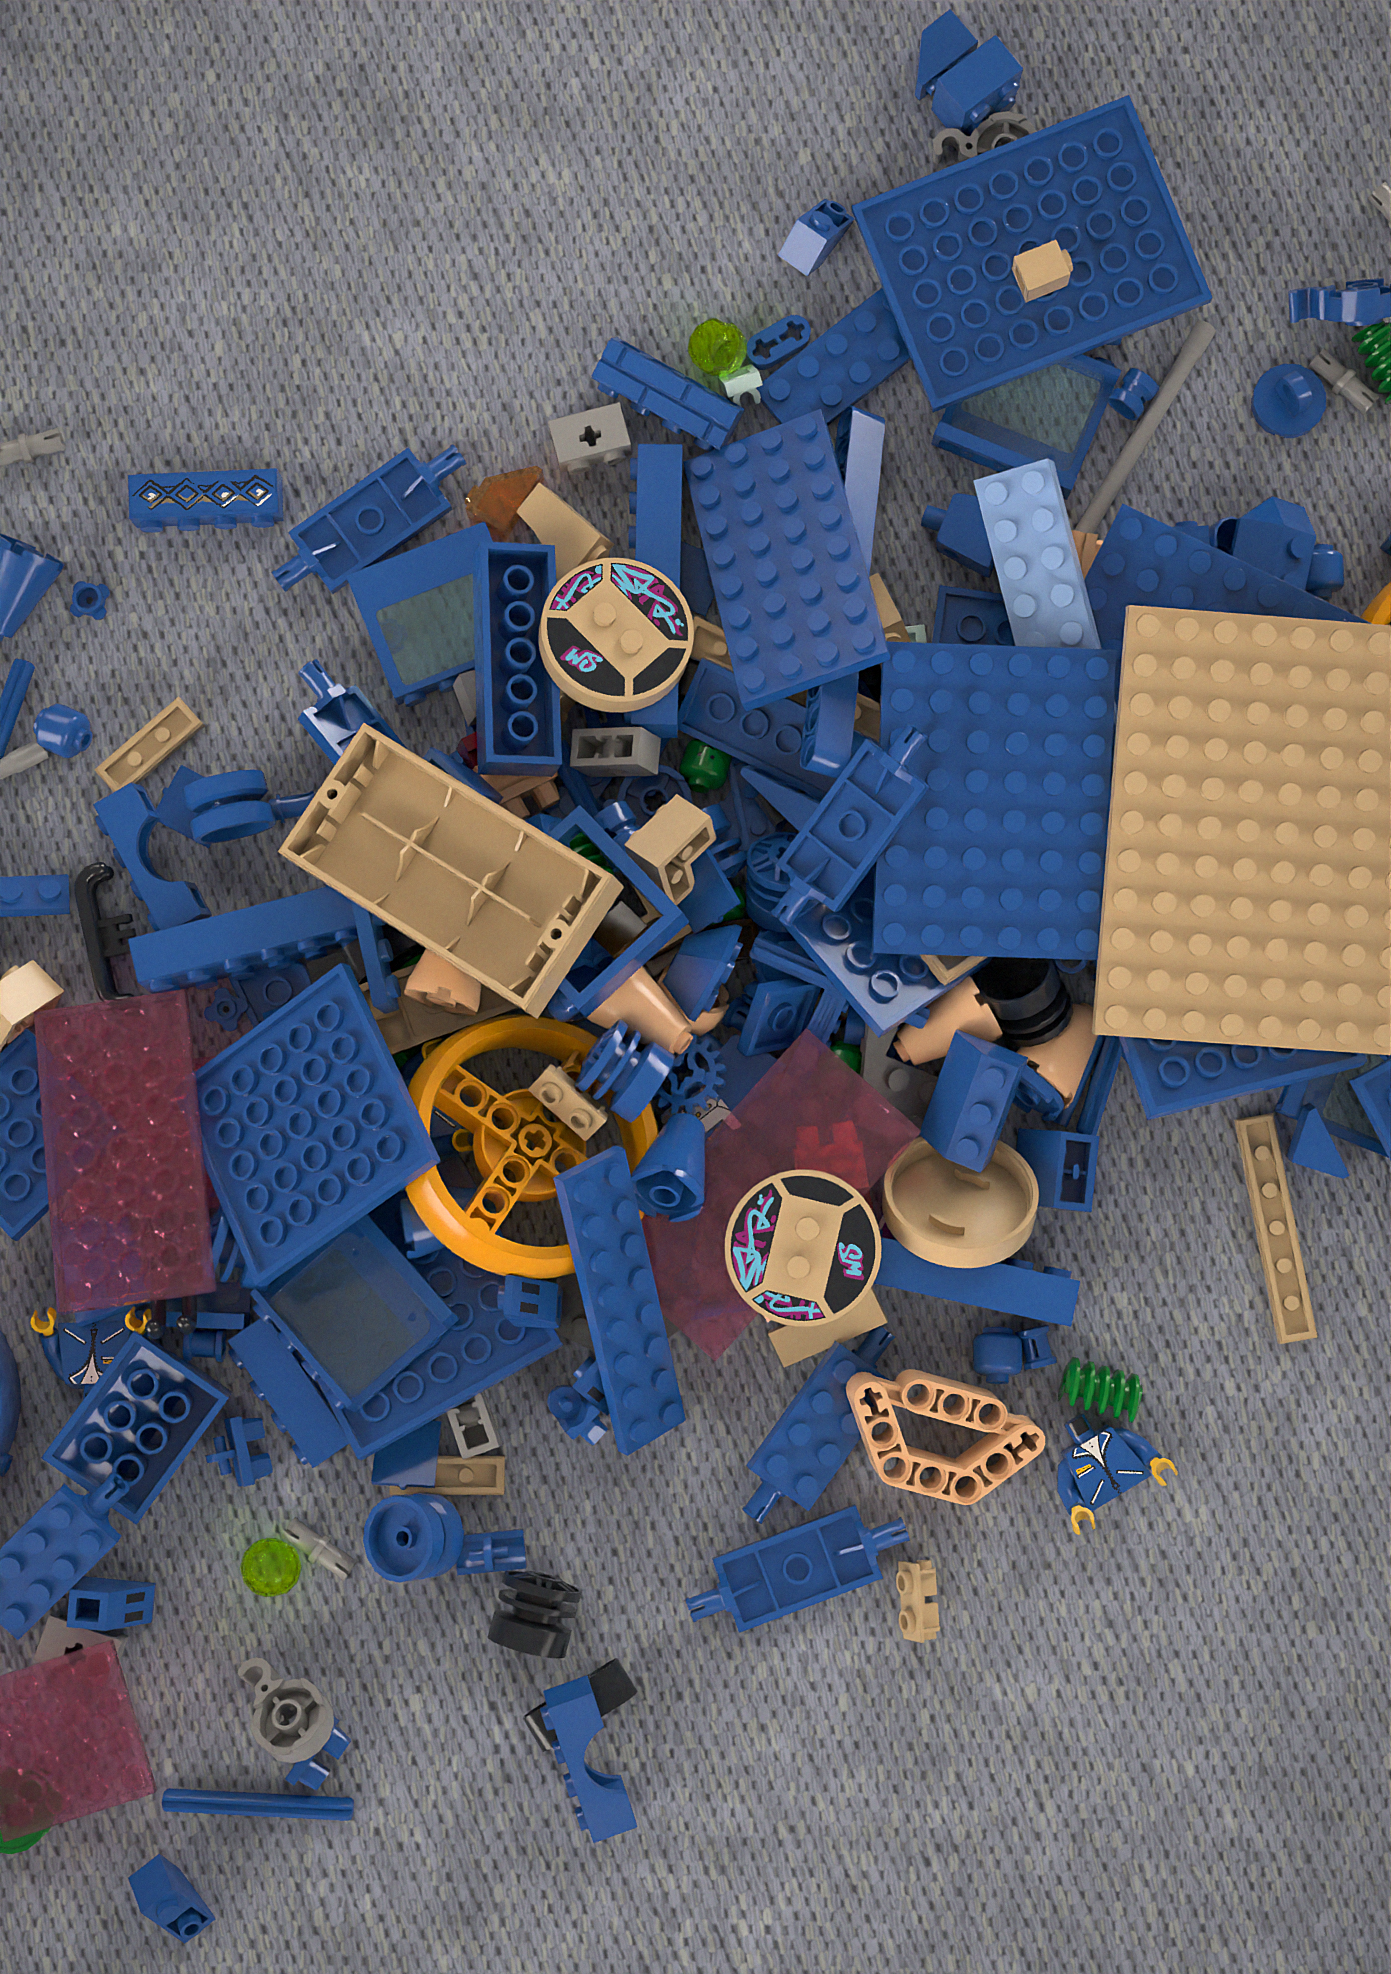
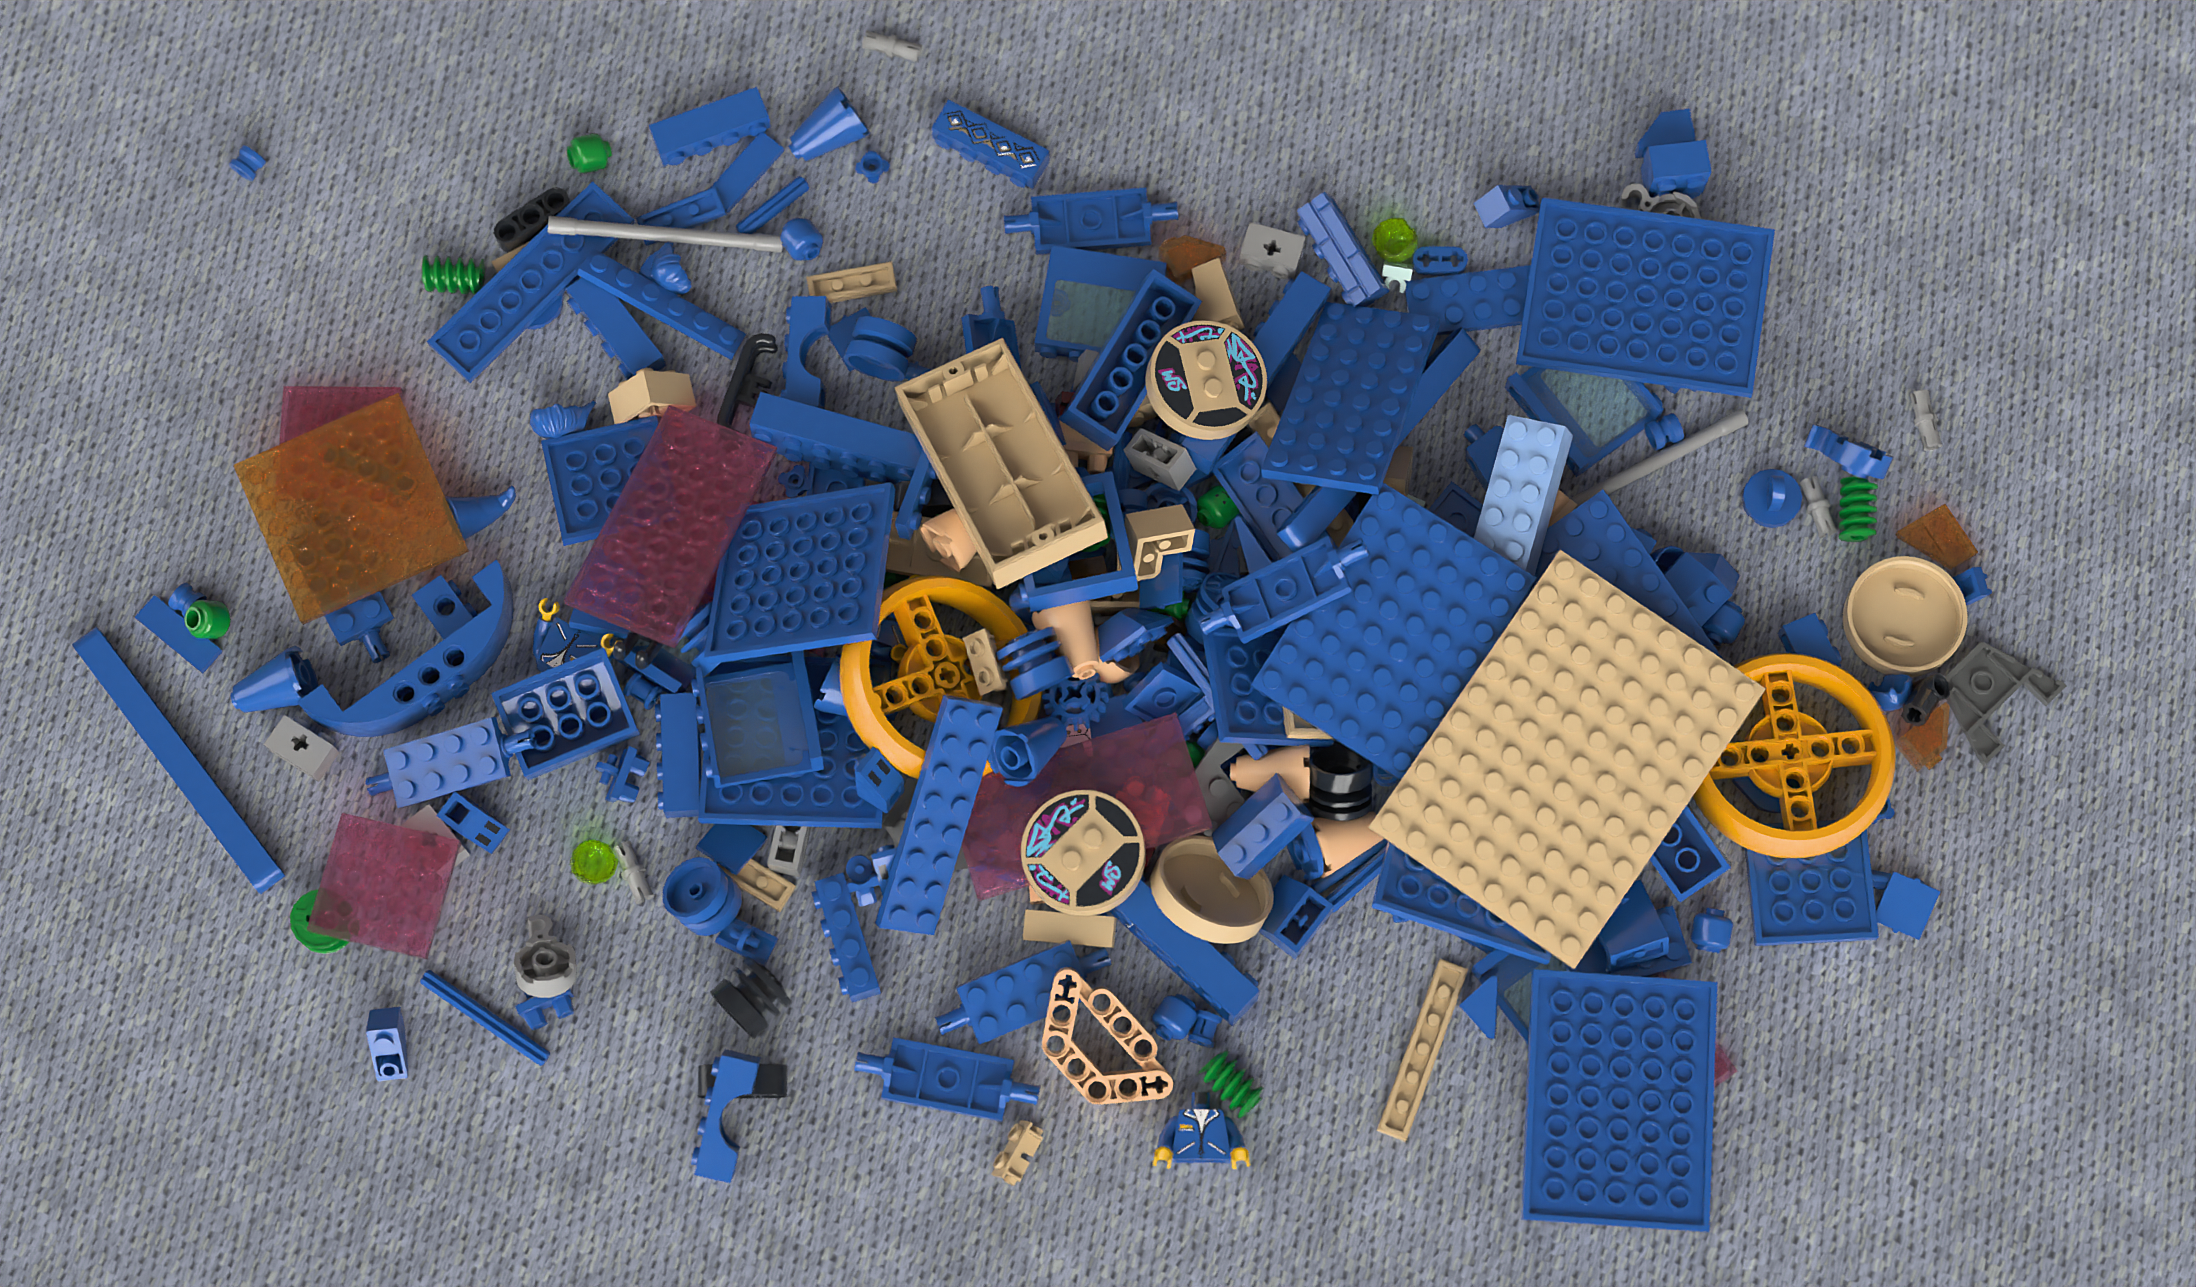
camera: 30 degrees right, 10 degrees down
tan brick [1012,240,1073,302] -> none
none -> blue brick [811,872,881,1003]

